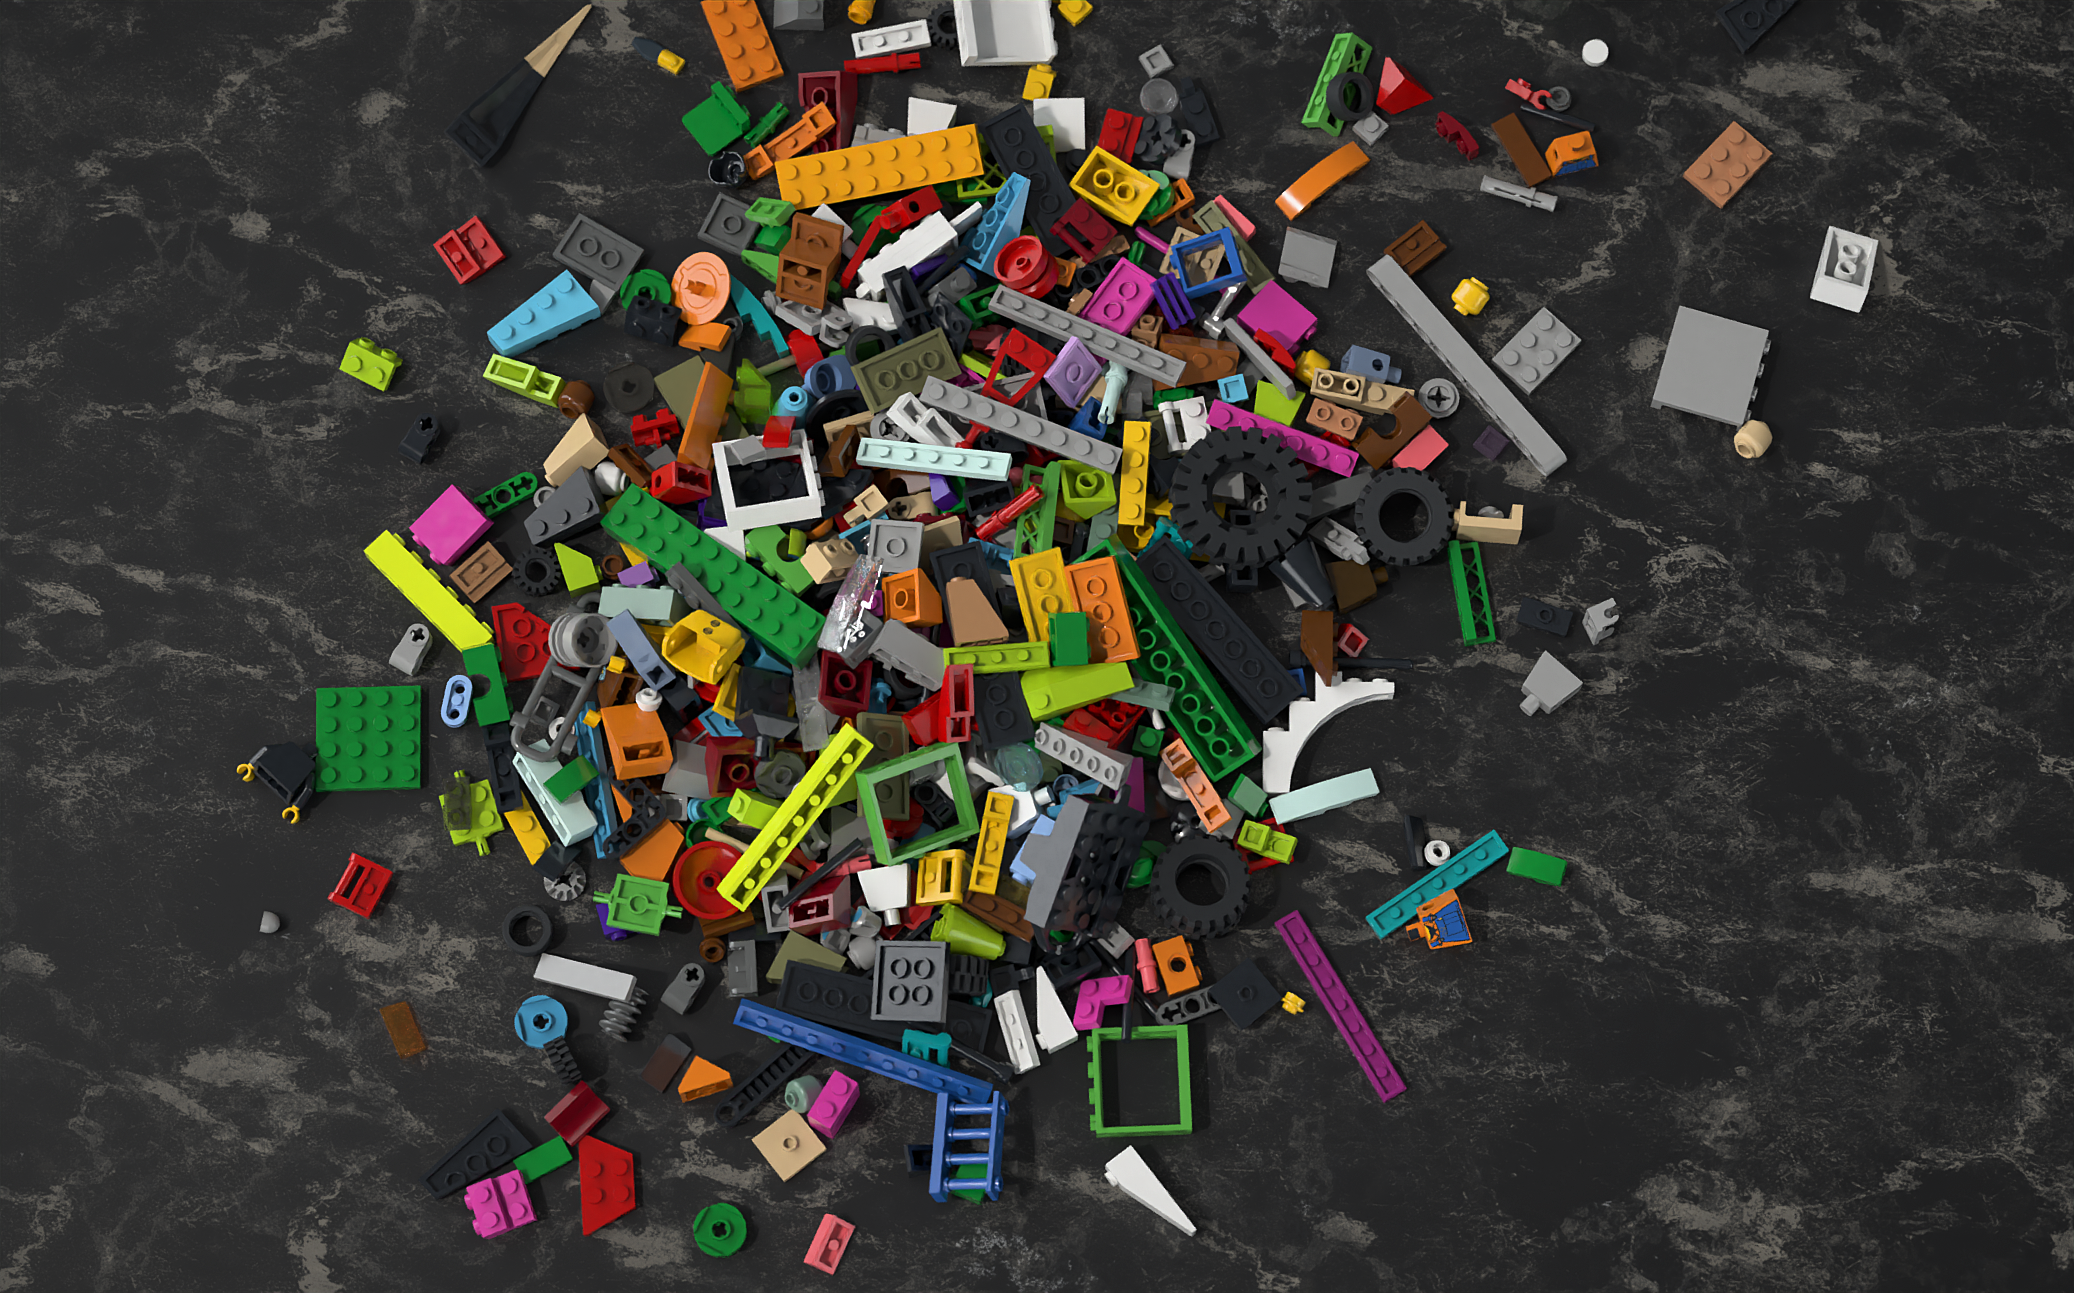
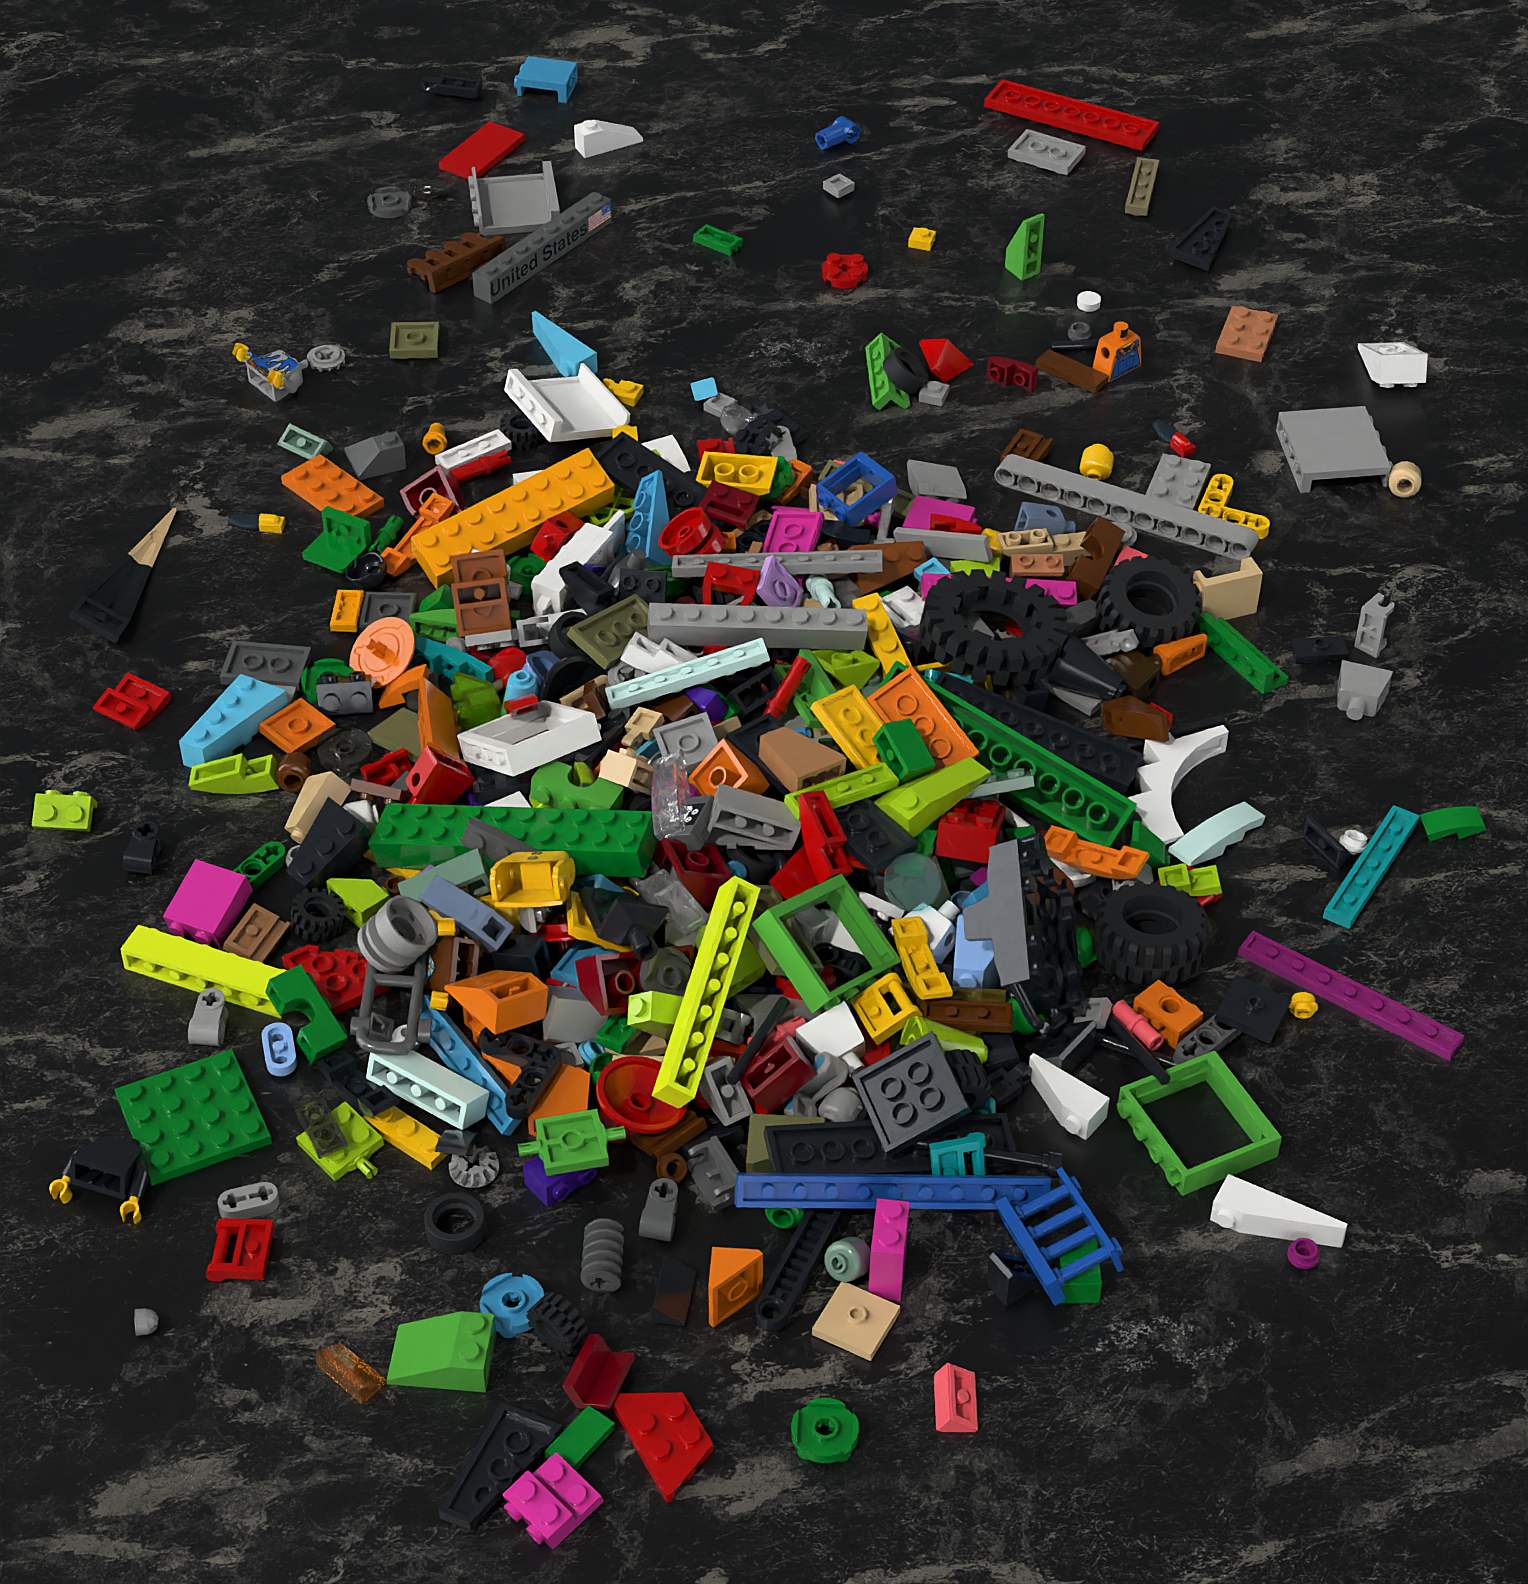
camera: 25 degrees left, 30 degrees down
tile [534,953,637,1003] -> none
green slope [543,754,600,805] -> none
white plate [636,688,662,712] -> none
light grey tile [731,435,766,465] -> none
bright green plate [744,197,796,228] -> none
red tile [839,215,882,289] -> none
white plate [993,990,1040,1074] -> none
light grey slope [1034,722,1134,790] -> none
dark pink plate [1073,975,1133,1031] -> none
dark purple tile [1149,272,1196,330] -> none
orange slope [1275,141,1369,221] -> none
torso [1406,889,1472,949] -> none
clear purple tile [1473,425,1509,462] -> none
light grey pin [1480,175,1558,212] -> none
plate [1505,78,1553,110] -> none
none -> light grey beam [218,1182,279,1219]
none -> orange plate [258,698,337,754]
none -> light orange plate [330,590,364,632]
none -> bright green slope [387,1311,496,1393]
none -> medium azure slope [690,377,718,401]
none -> piece [1153,420,1196,458]
none -> orange slope [1153,633,1207,676]
none -> yellow beam [1198,474,1270,539]
none -> magenta plate [1287,1238,1320,1269]

